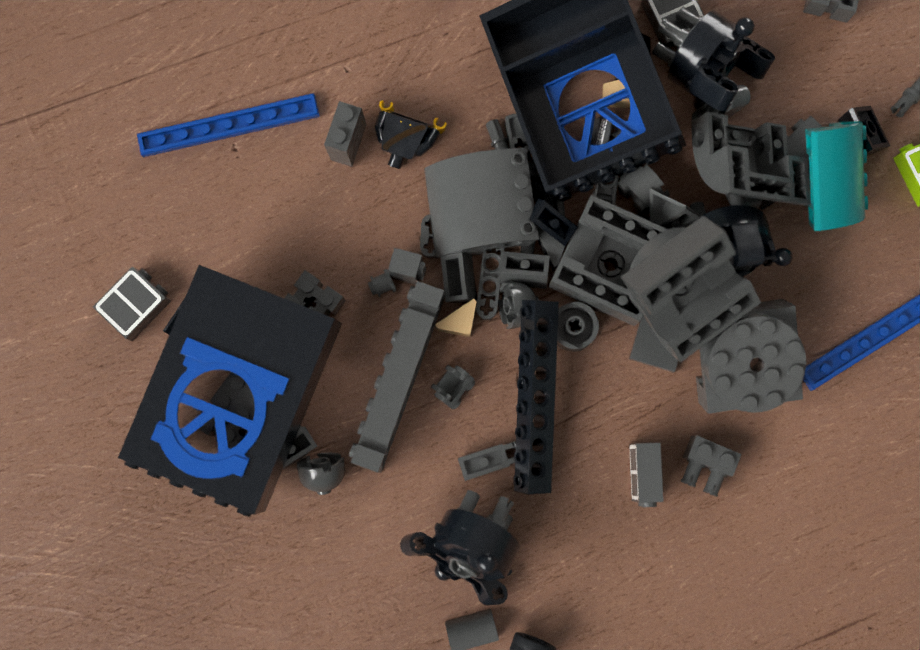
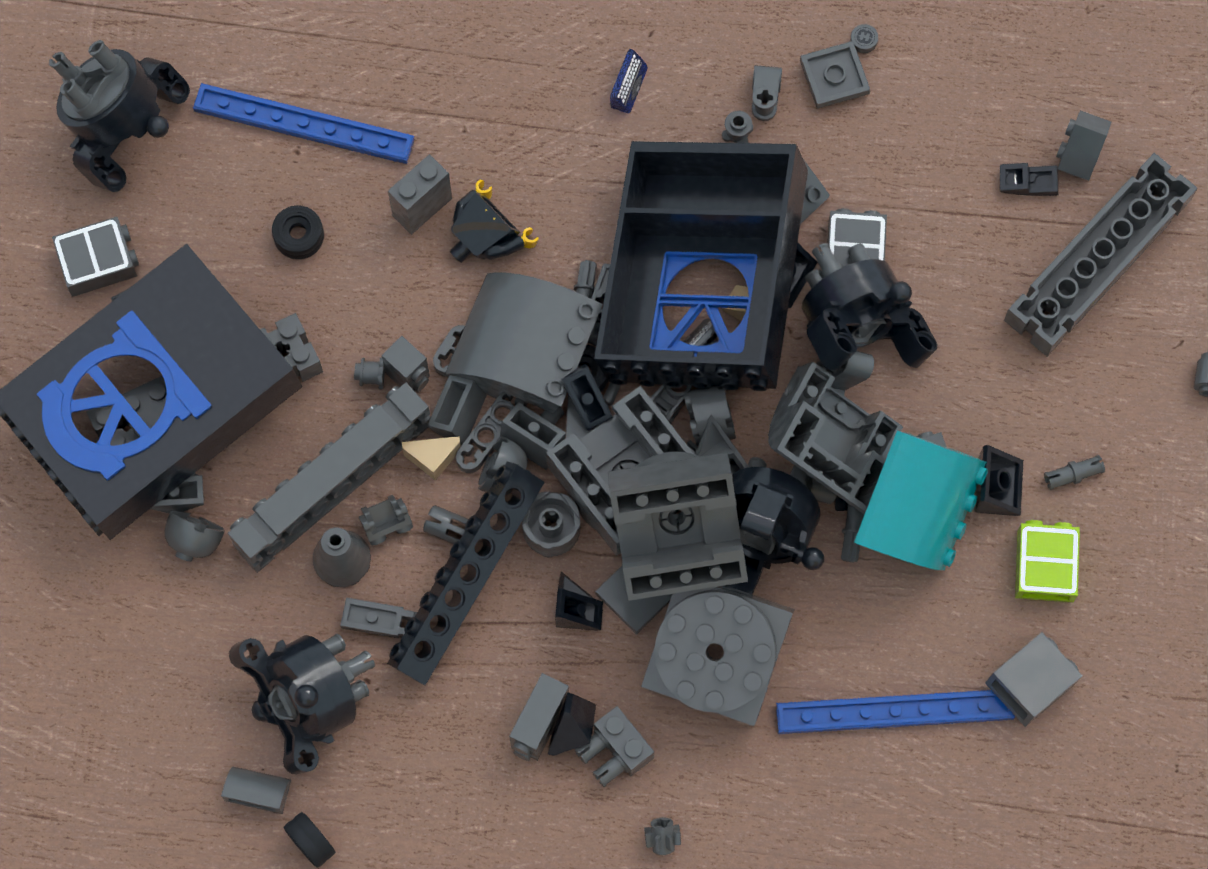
camera: 25 degrees right, 10 degrees down
none -> black piece [49,40,190,192]
none -> black tyre [272,205,324,259]
none -> dark grey cone [313,527,371,588]
none -> dark grey arm [423,505,468,544]
none -> black slope [548,693,596,756]
none -> black slope [555,571,603,631]
none -> dark grey gear [644,817,681,855]
none -> dark grey axle [841,504,864,562]

